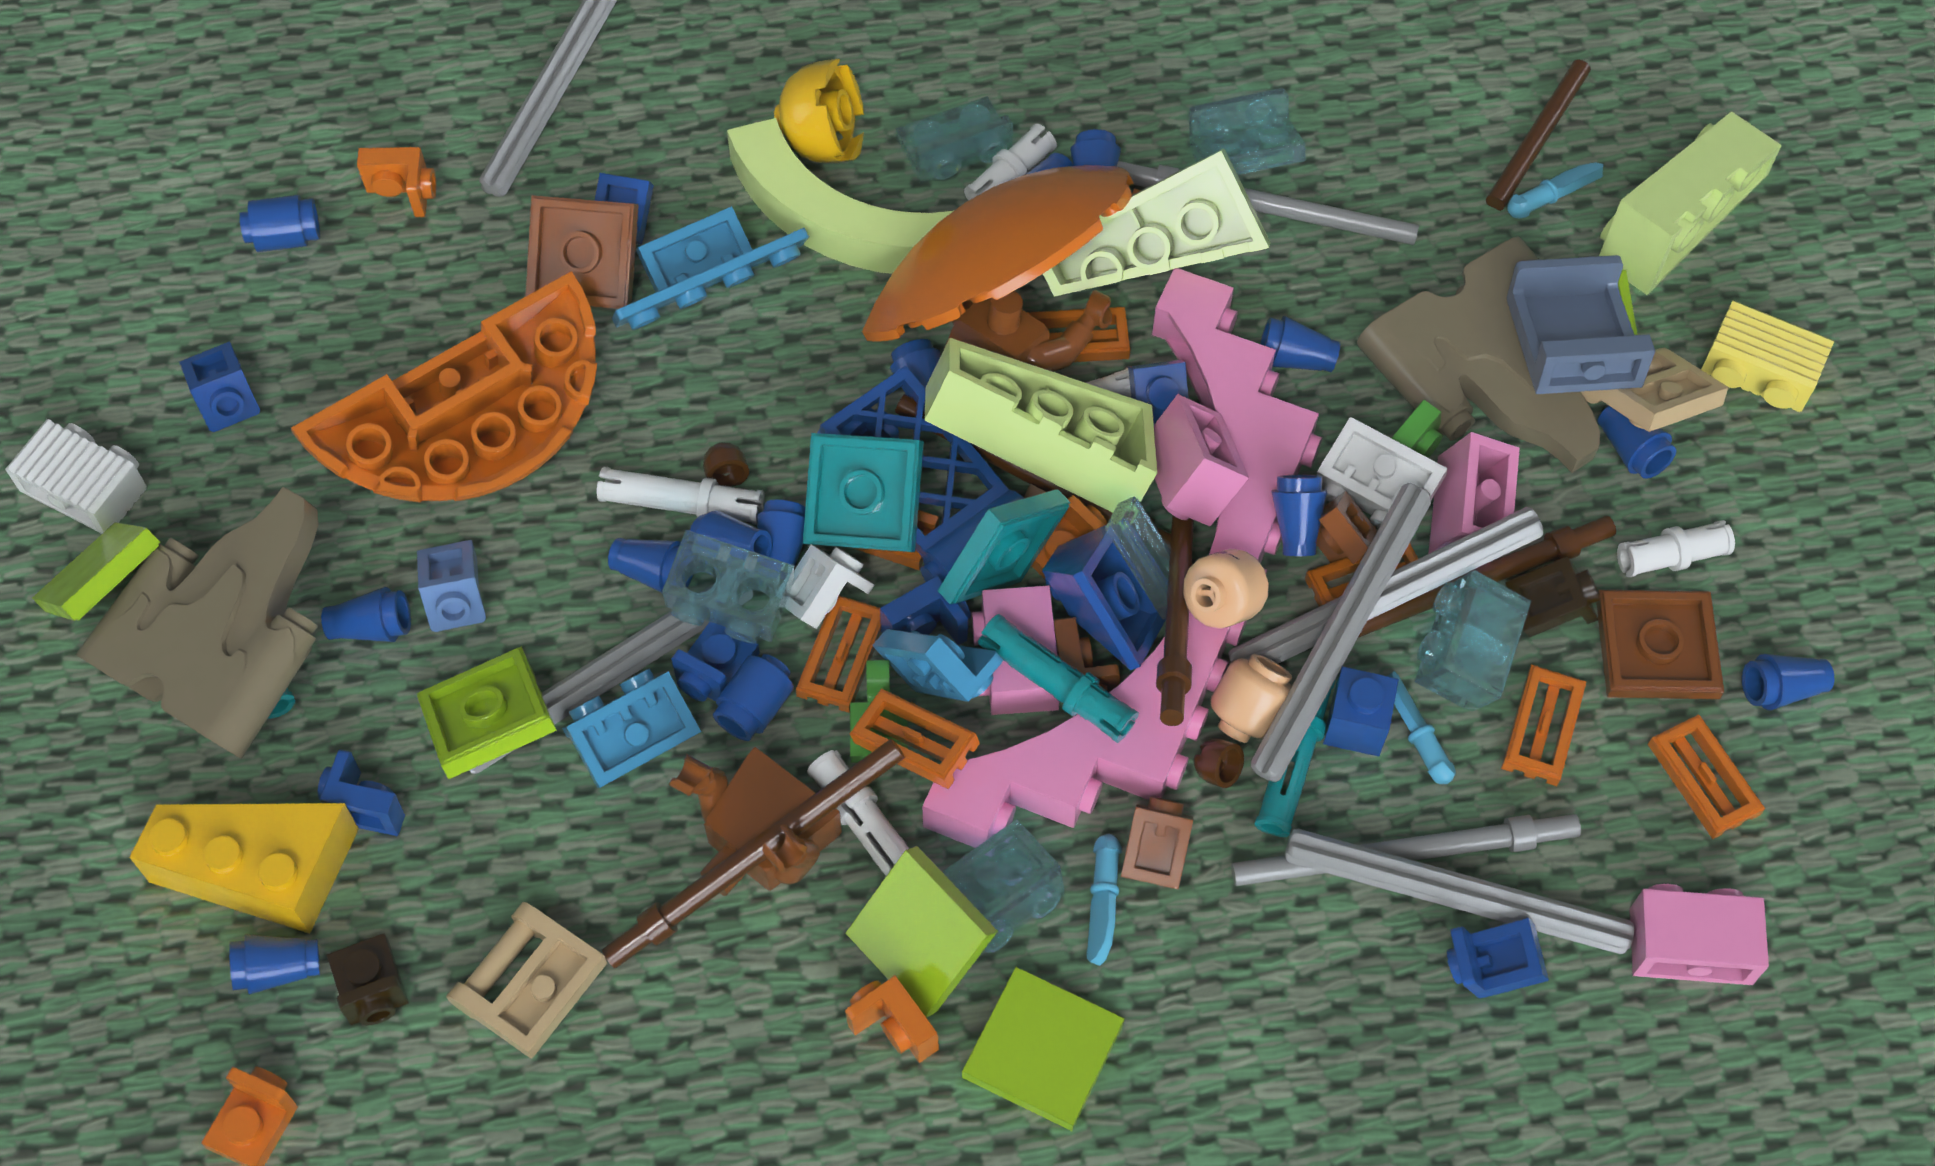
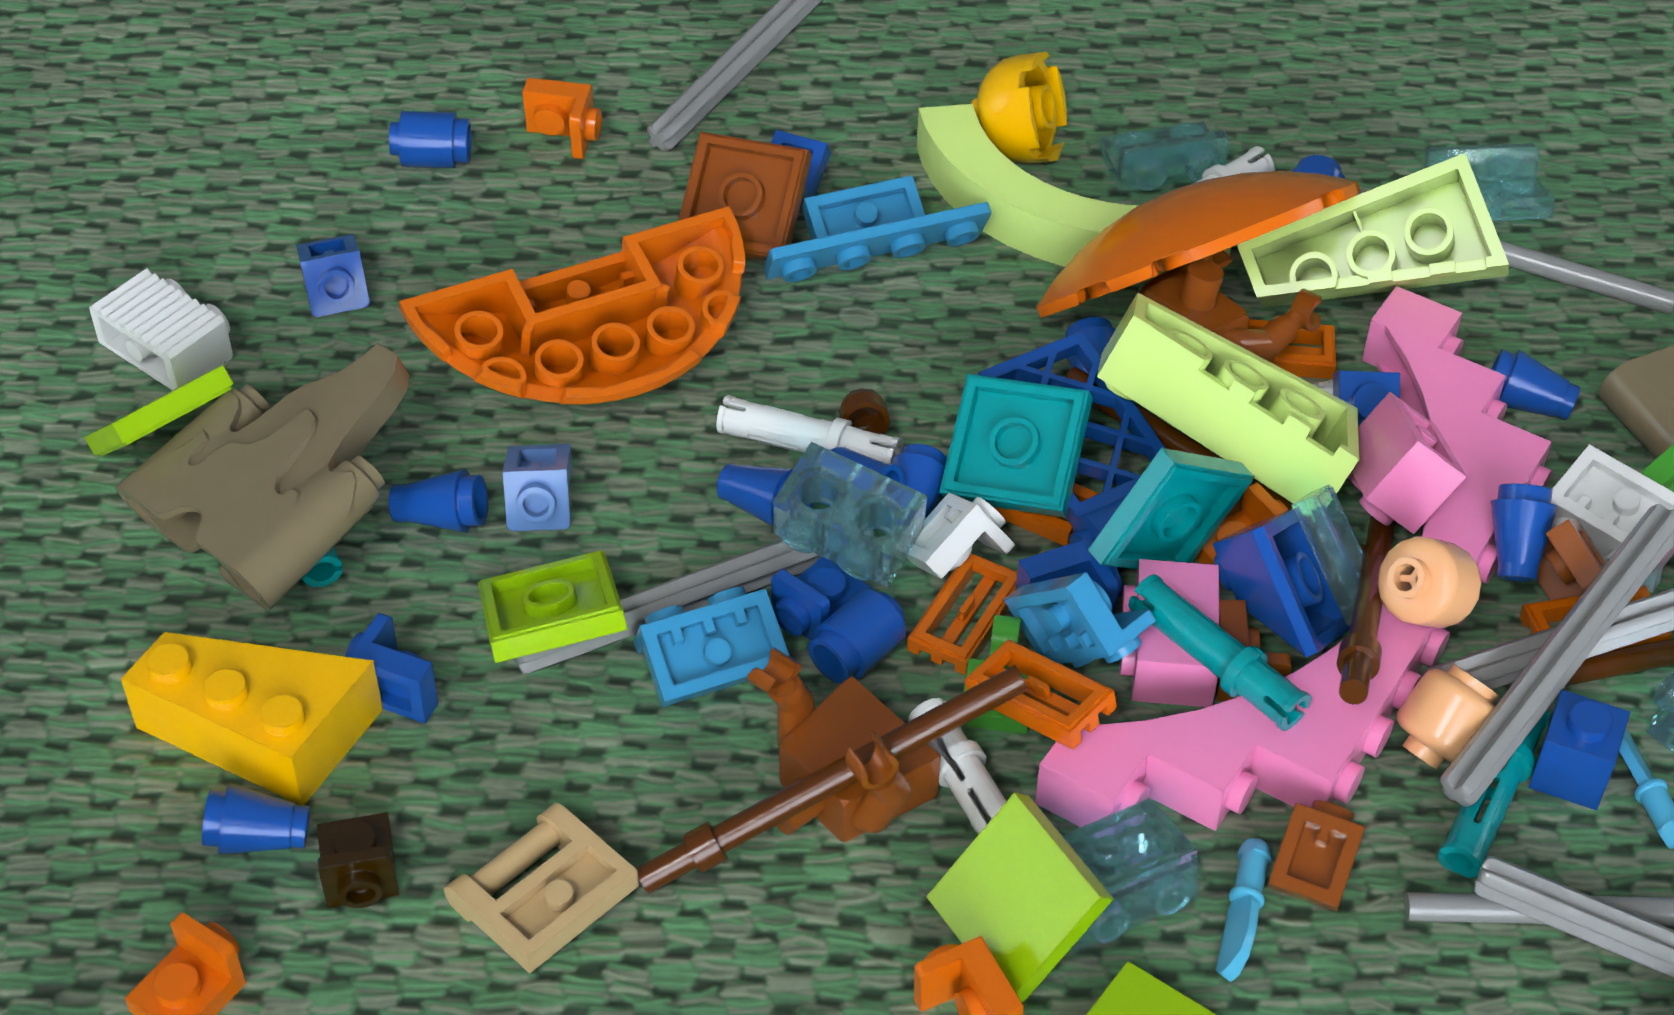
camera: 10 degrees right, 15 degrees down
reddish brown hinge [1193,739,1244,788] -> none

